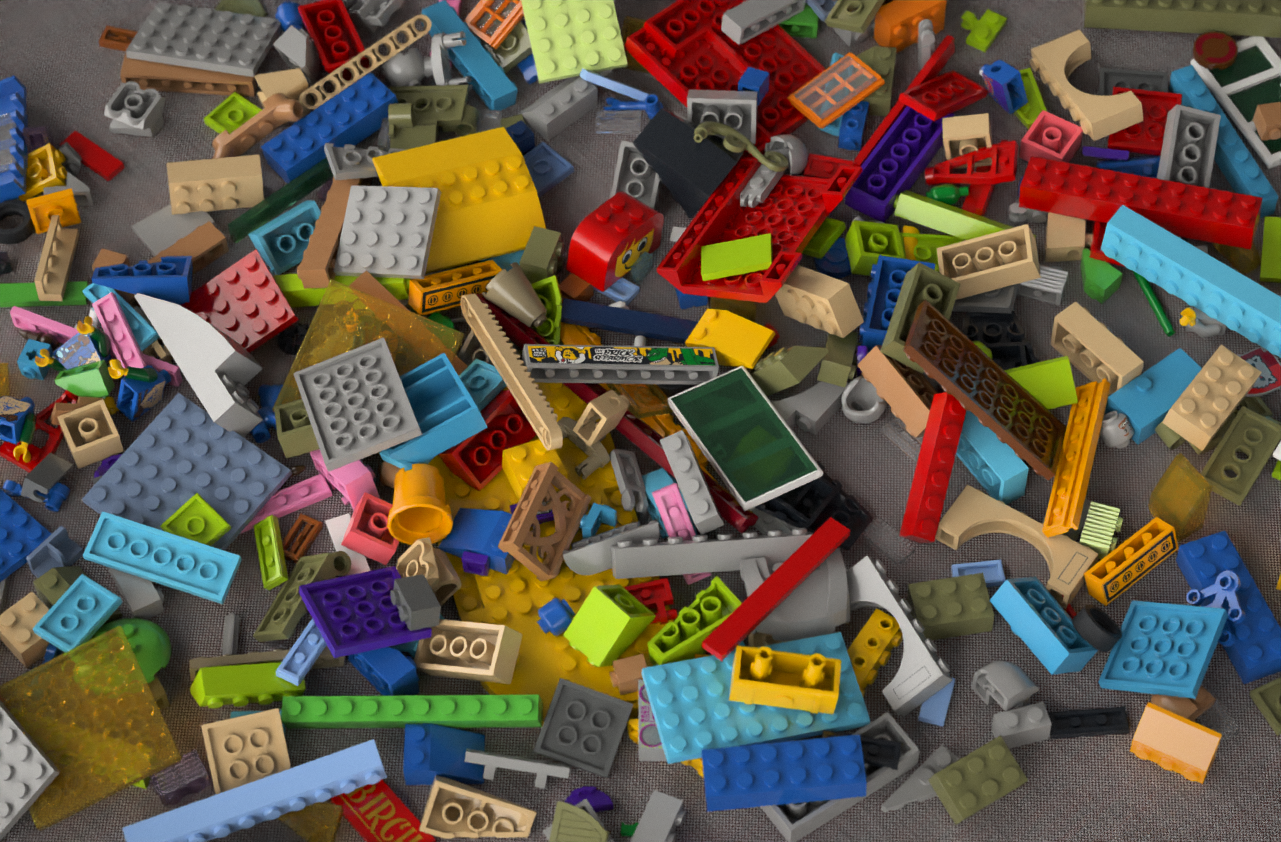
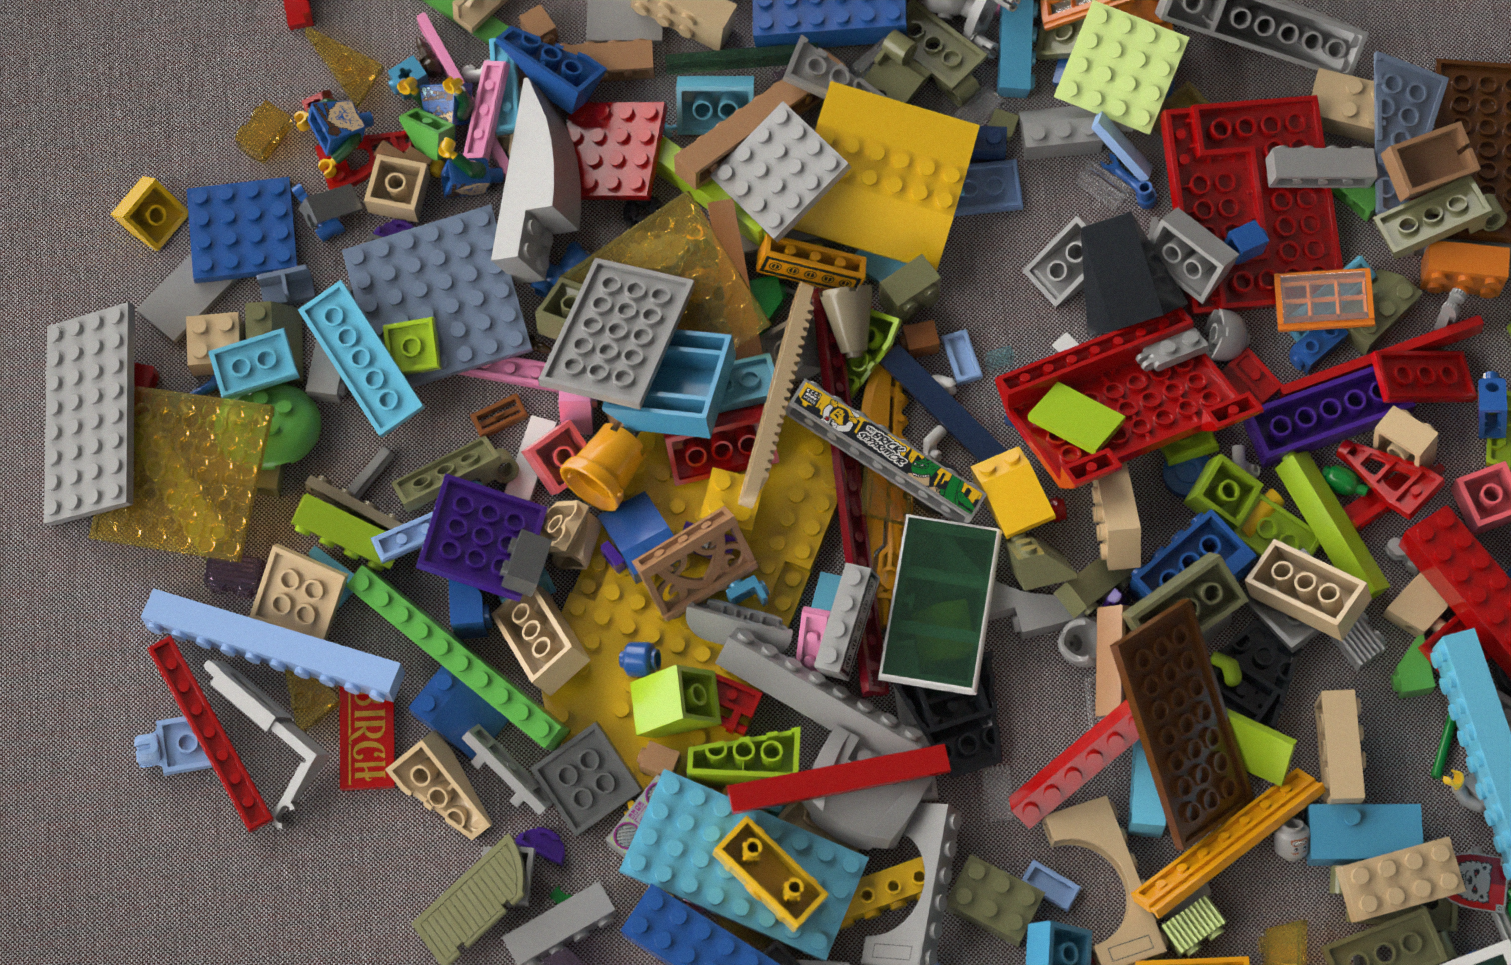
camera: 40 degrees right, 15 degrees up
lime tile [254,515,288,591] -> none
dark tan connector [557,417,610,480] -> none
red brick [566,191,664,292] -> none
tan torso [573,390,629,447] -> none
light grey hinge [609,449,648,513] -> none
olive plant [694,121,789,172] -> none

